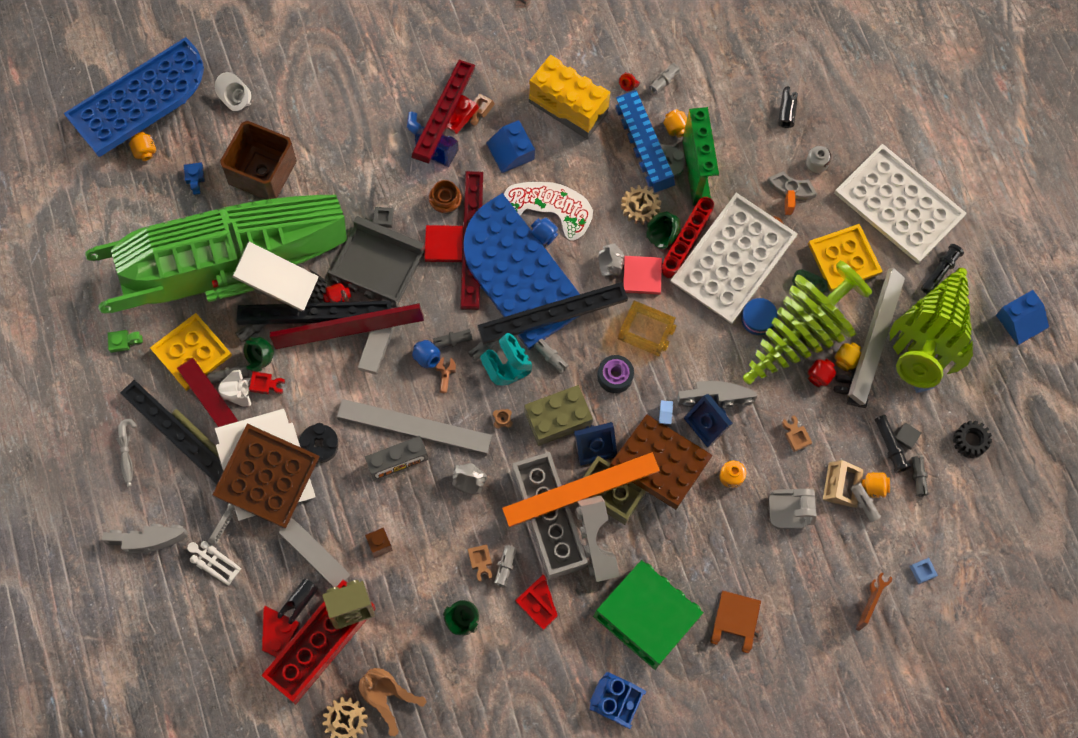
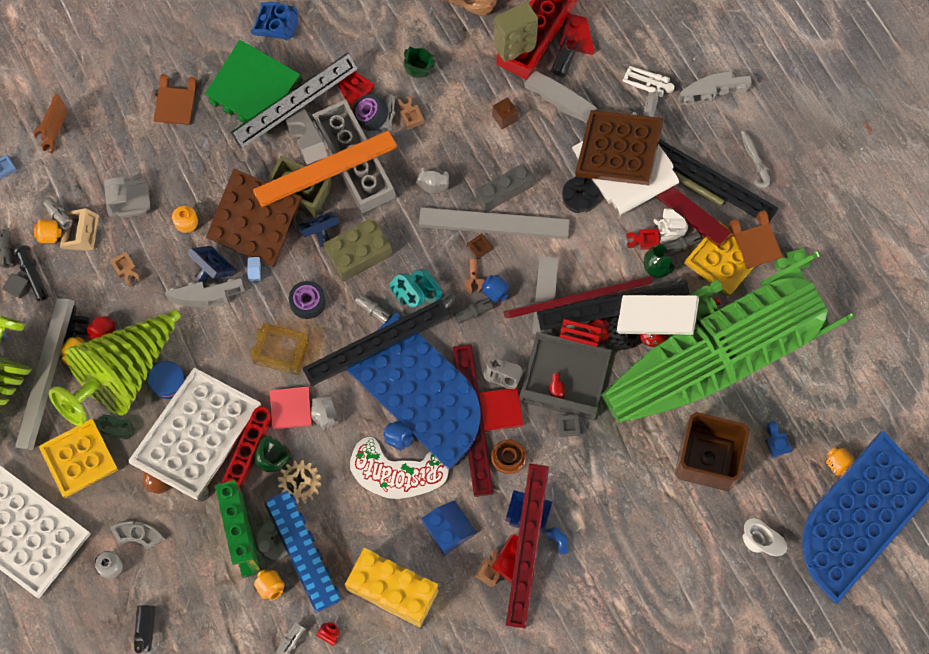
camera: 175 degrees right, 0 degrees up
medium nougat plate [493,409,513,429] -> none
orange tile [785,190,795,215] -> none
none -> plate [230,53,358,148]
none -> black wheel [352,94,388,131]
none -> reddish brown tile [467,233,493,259]
none -> light grey piece [483,357,523,389]
none -> red cylinder [549,373,566,399]
none -> red tile [559,318,602,347]
none -> dark orange flag [729,210,783,269]

